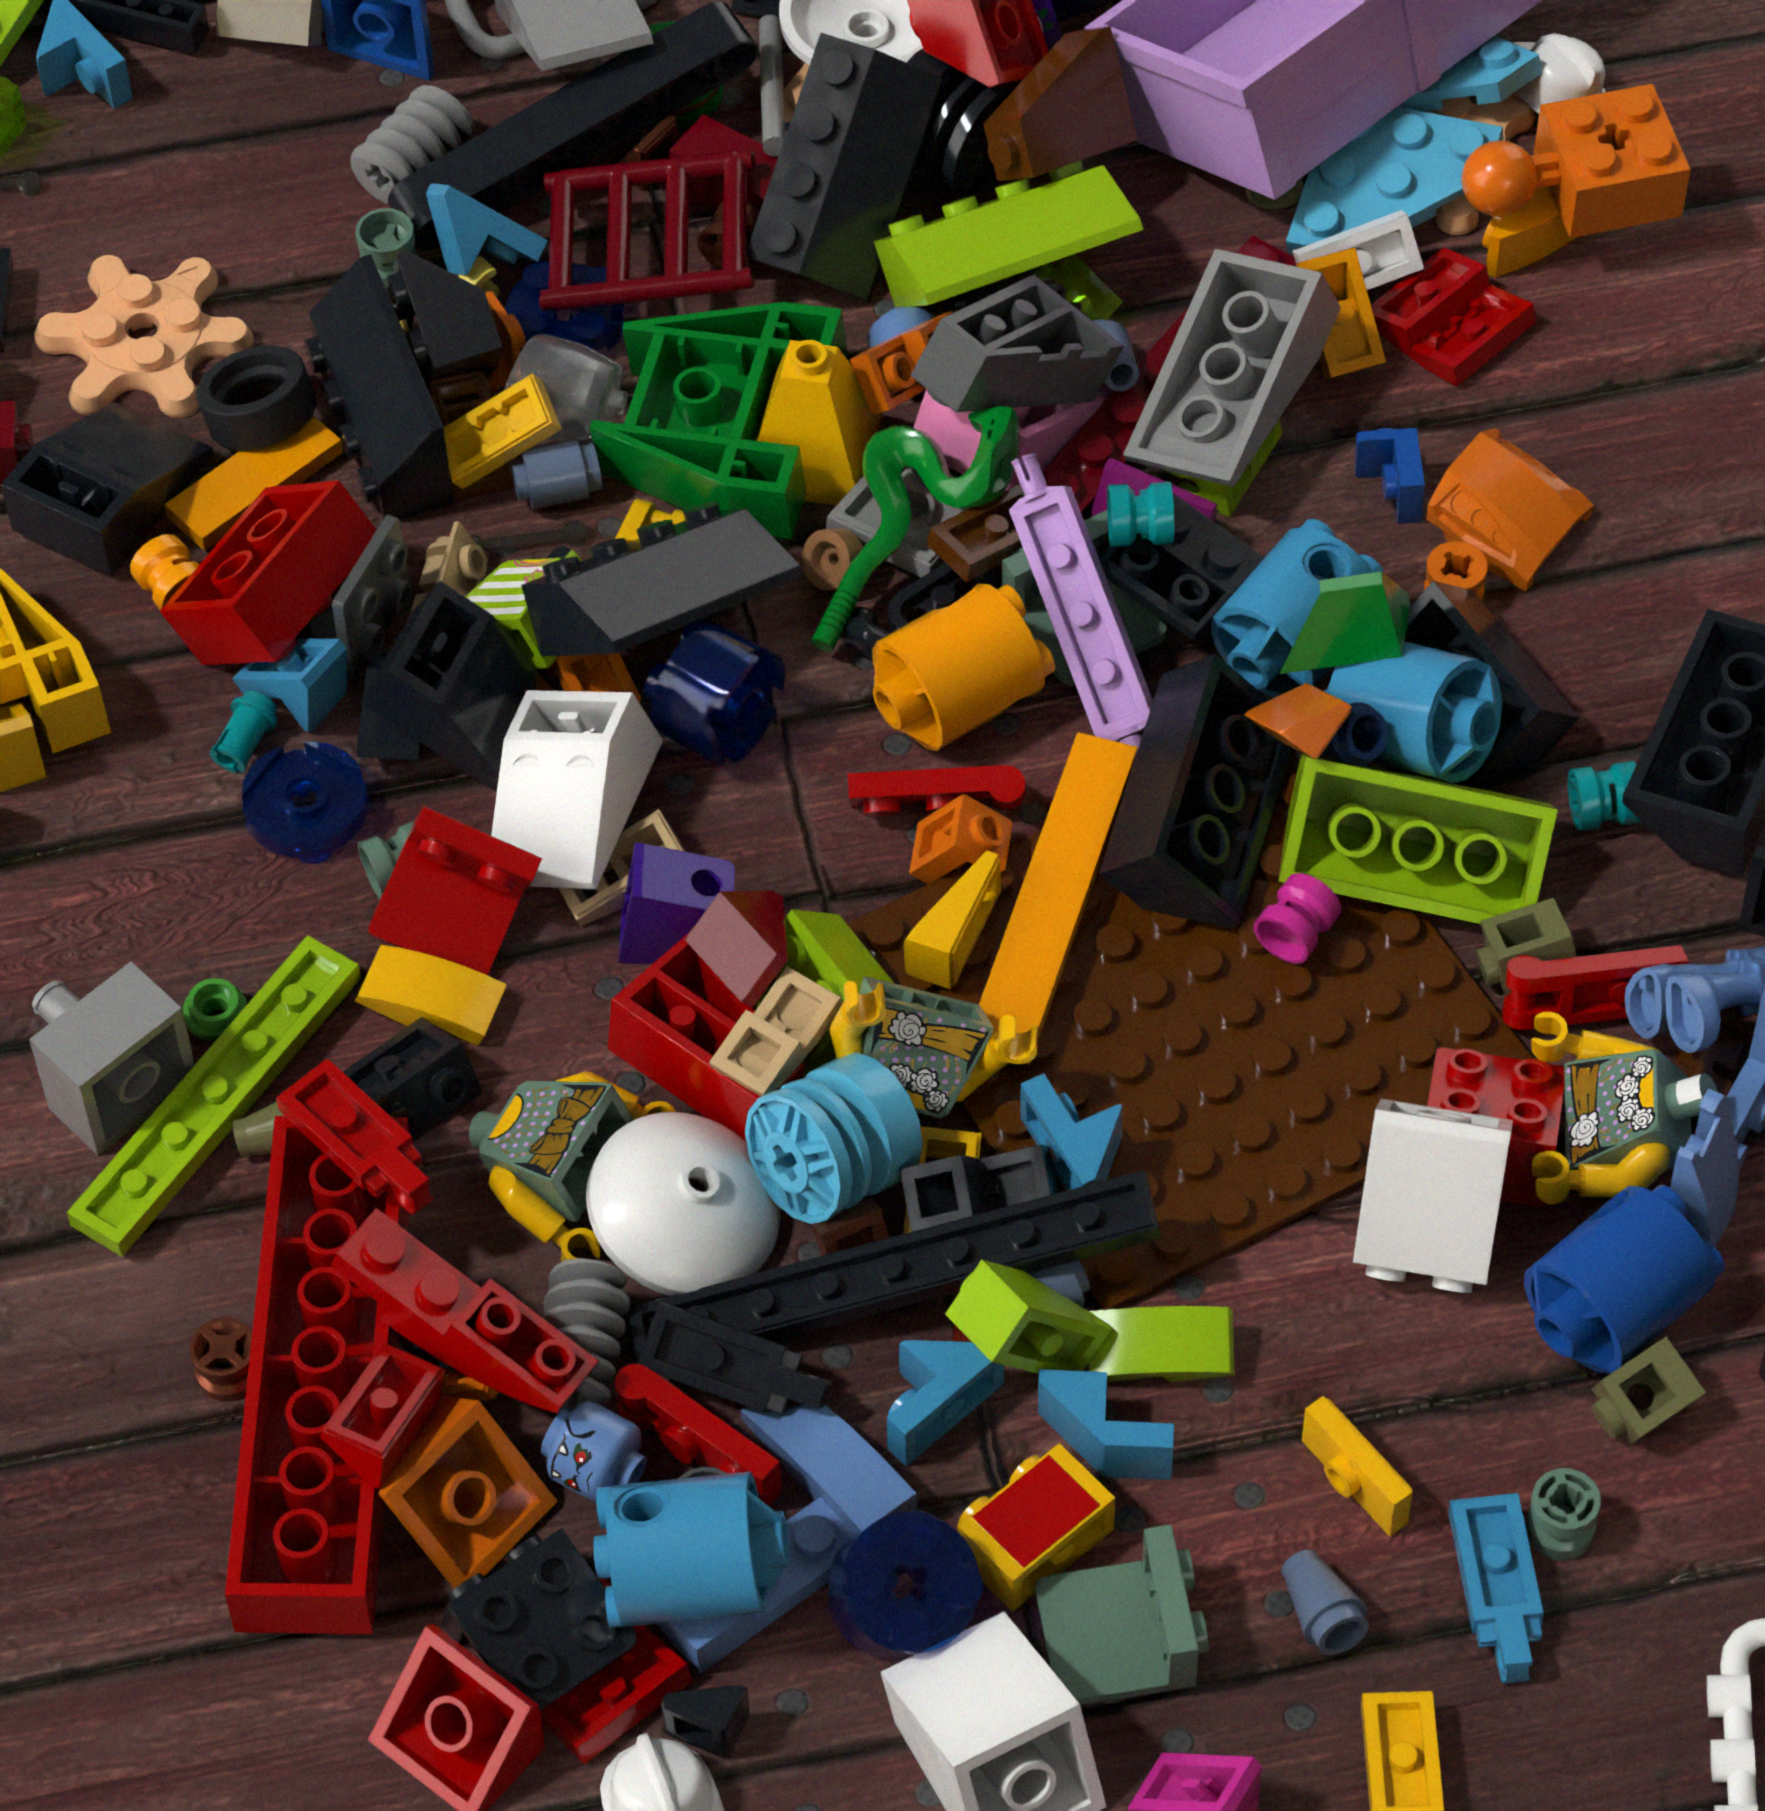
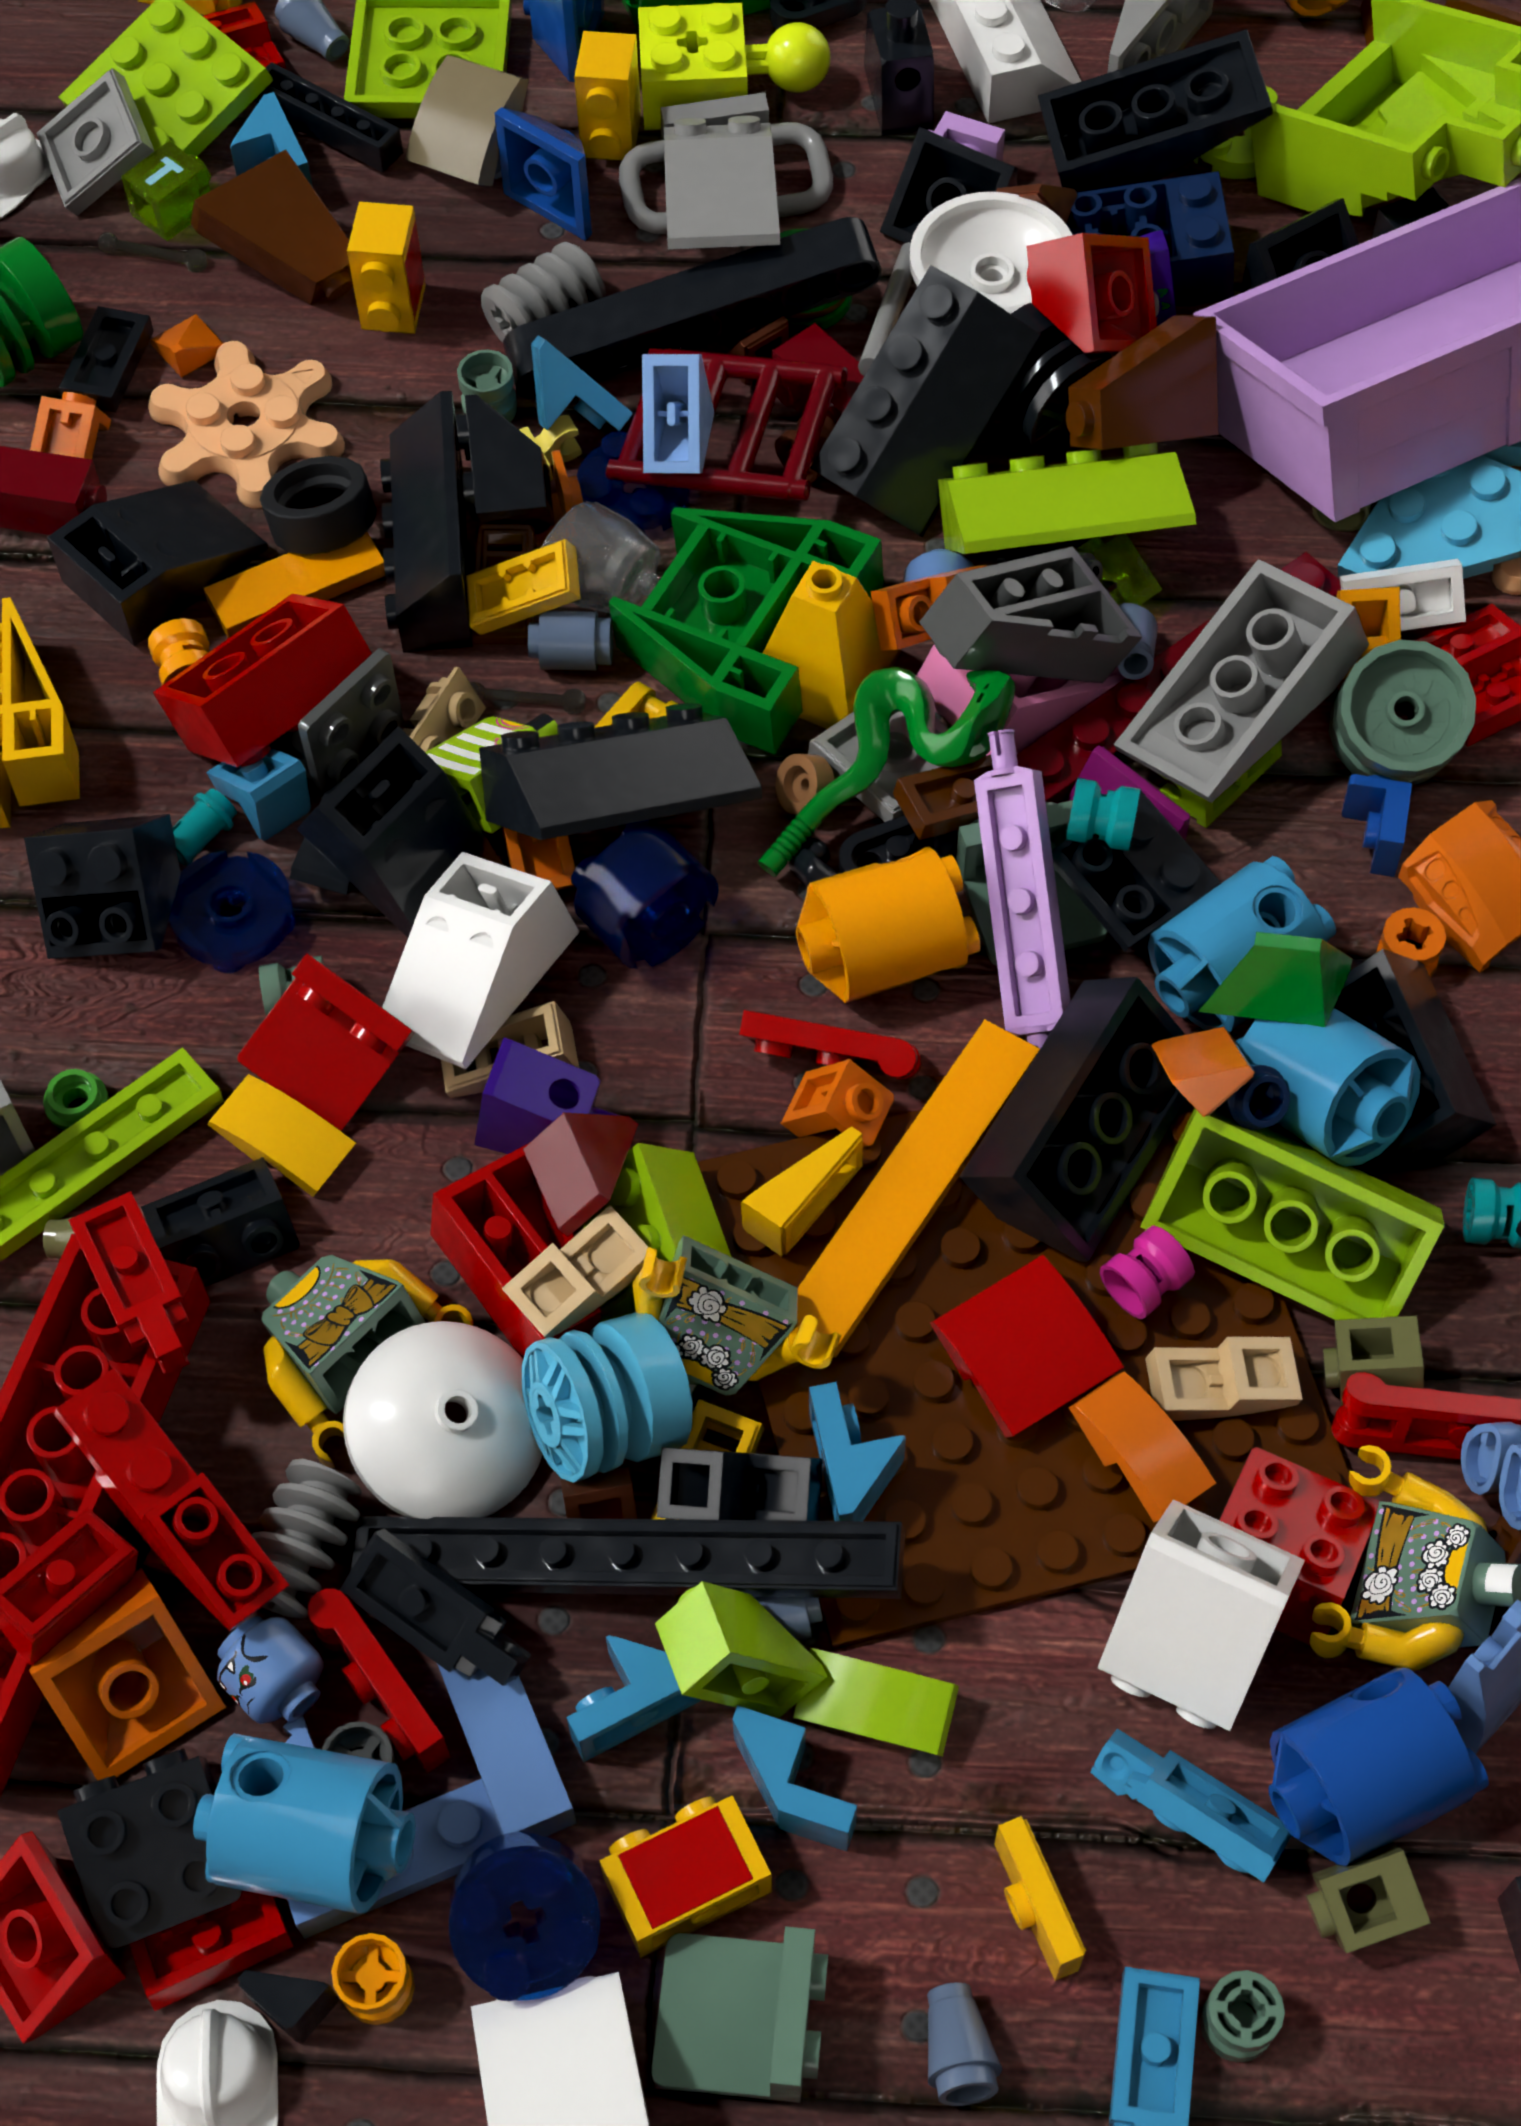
camera: 15 degrees right, 5 degrees up
none -> black slope [24,814,181,959]
none -> orange slope [150,314,223,378]
none -> reddish brown slope [191,149,353,305]
none -> light orange wheel [331,1933,415,2025]
none -> yellow brick [347,202,426,334]
none -> light blue slope [642,354,714,474]
none -> red slope [930,1255,1124,1438]
none -> orange slope [1068,1371,1216,1522]
none -> dark azure hinge [1090,1728,1292,1882]
none -> tan slope [1145,1337,1303,1421]
none -> sand green wheel [1328,640,1476,786]

